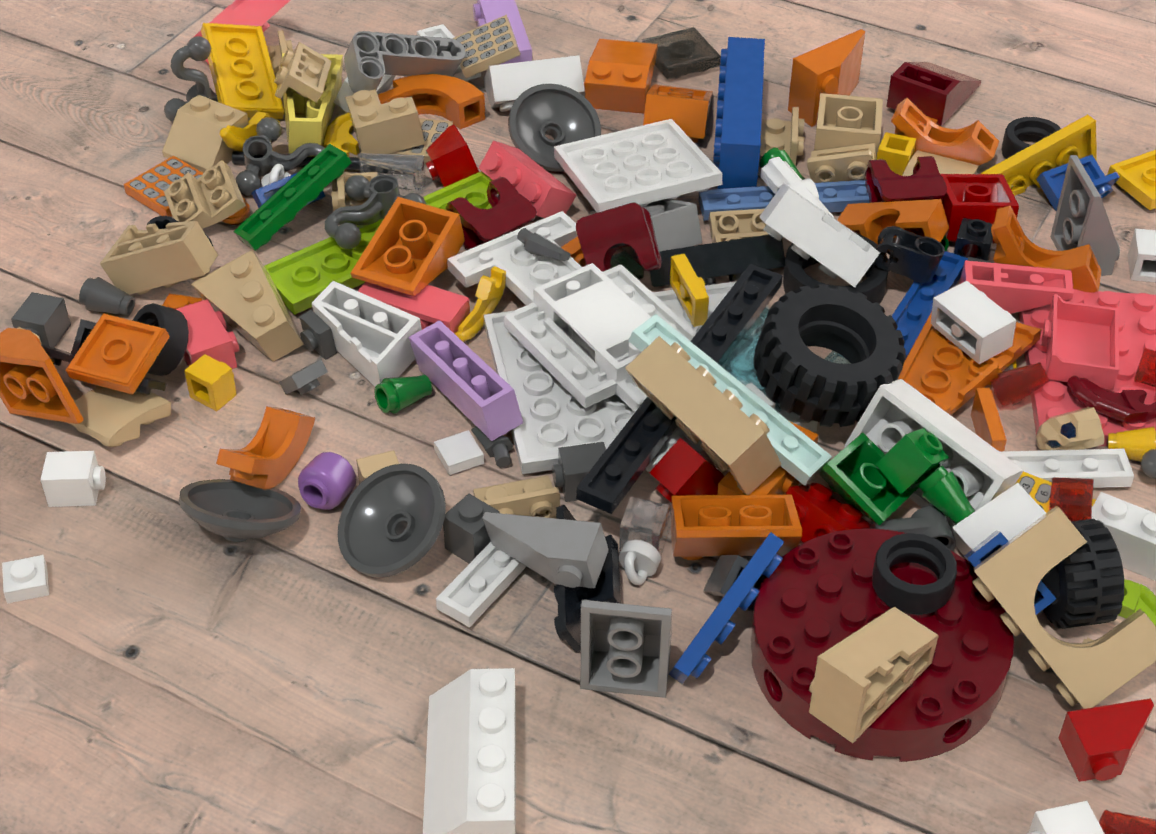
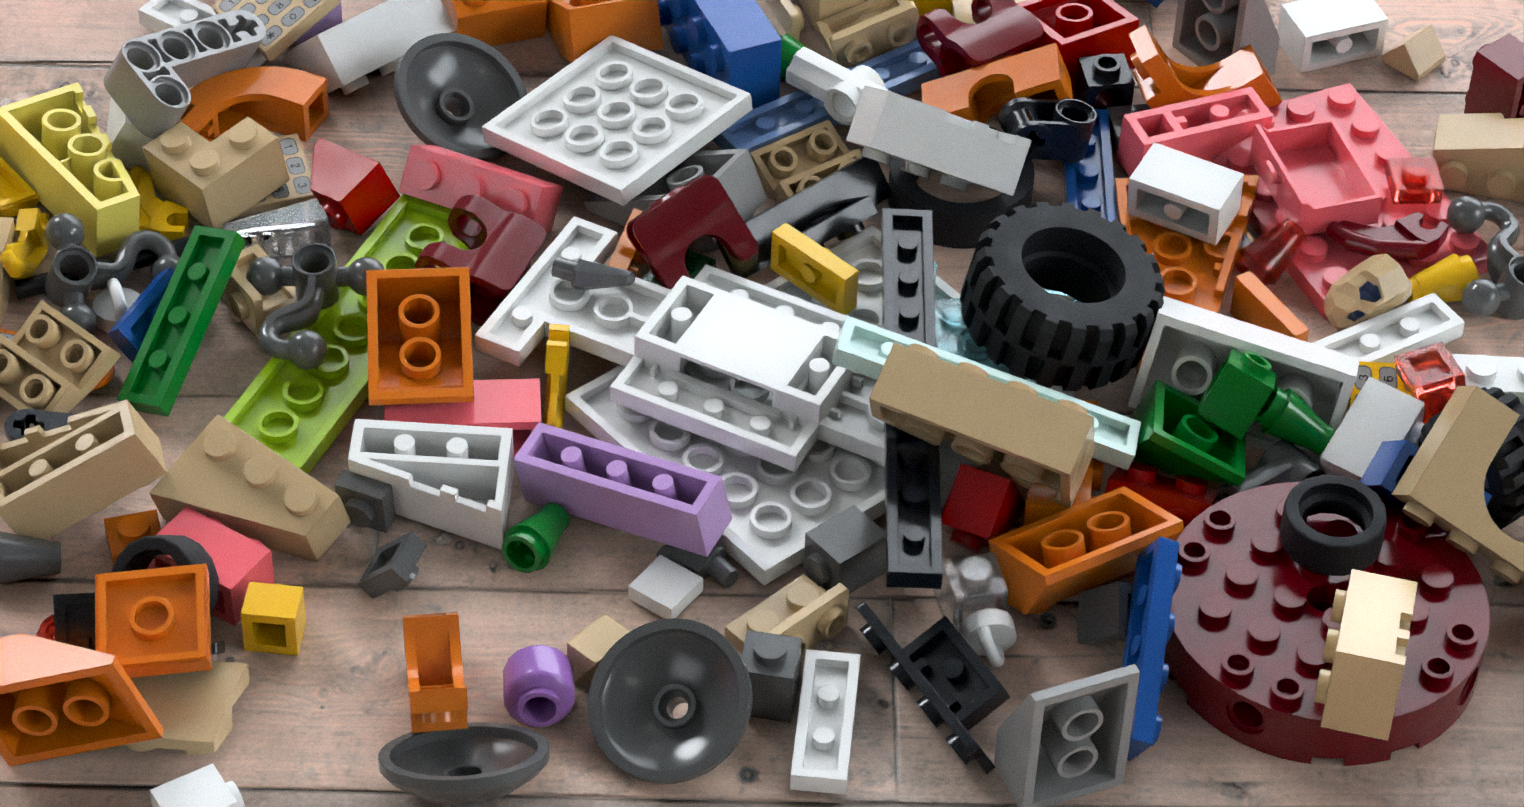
camera: 30 degrees left, 0 degrees up
tan bracket [274,42,332,103] -> none
light grey slope [483,512,609,588] -> none

